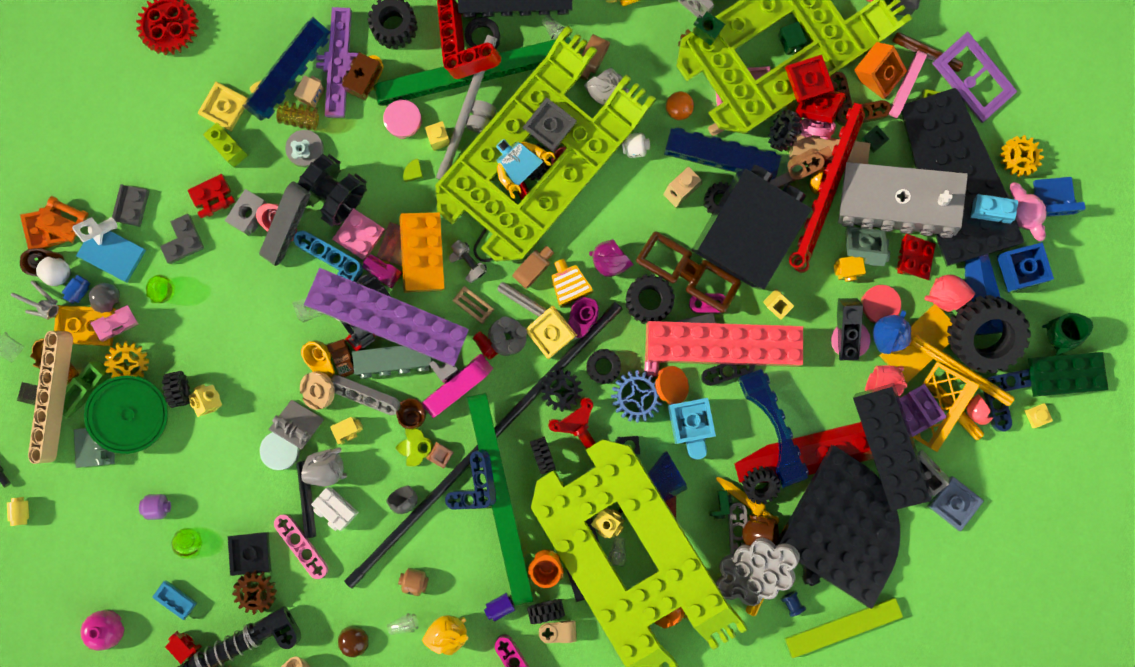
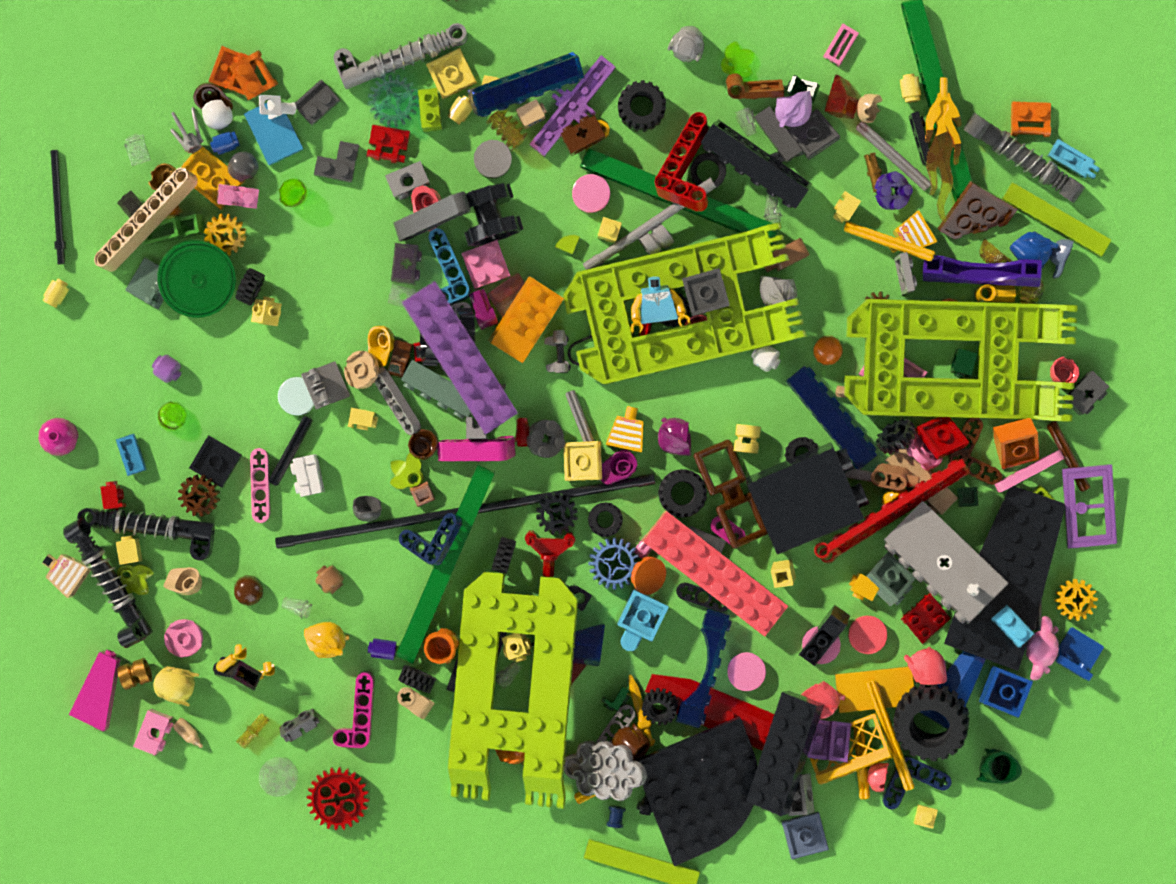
camera: 30 degrees right, 5 degrees up
light aqua plate [291,140,310,159] -> none
light grey helmet [302,447,347,487] -> none
tan tile [452,286,494,324] -> none
medium nougat piece [512,246,554,289] -> none
tan torso [663,167,702,208] -> none
dark green brick [692,11,726,45] -> none
red plate [785,54,834,103] -> none
blue helmet [873,310,911,354] -> none
dark green plate [1028,352,1108,397] -> none
none -> light grey piece [333,23,468,90]
none -> clear light blue gear [368,75,419,127]
none -> brick [391,243,422,285]
none -> light yellow brick [447,95,474,125]
none -> bright pink tile [727,652,766,691]
none -> light yellow wheel [733,424,761,454]

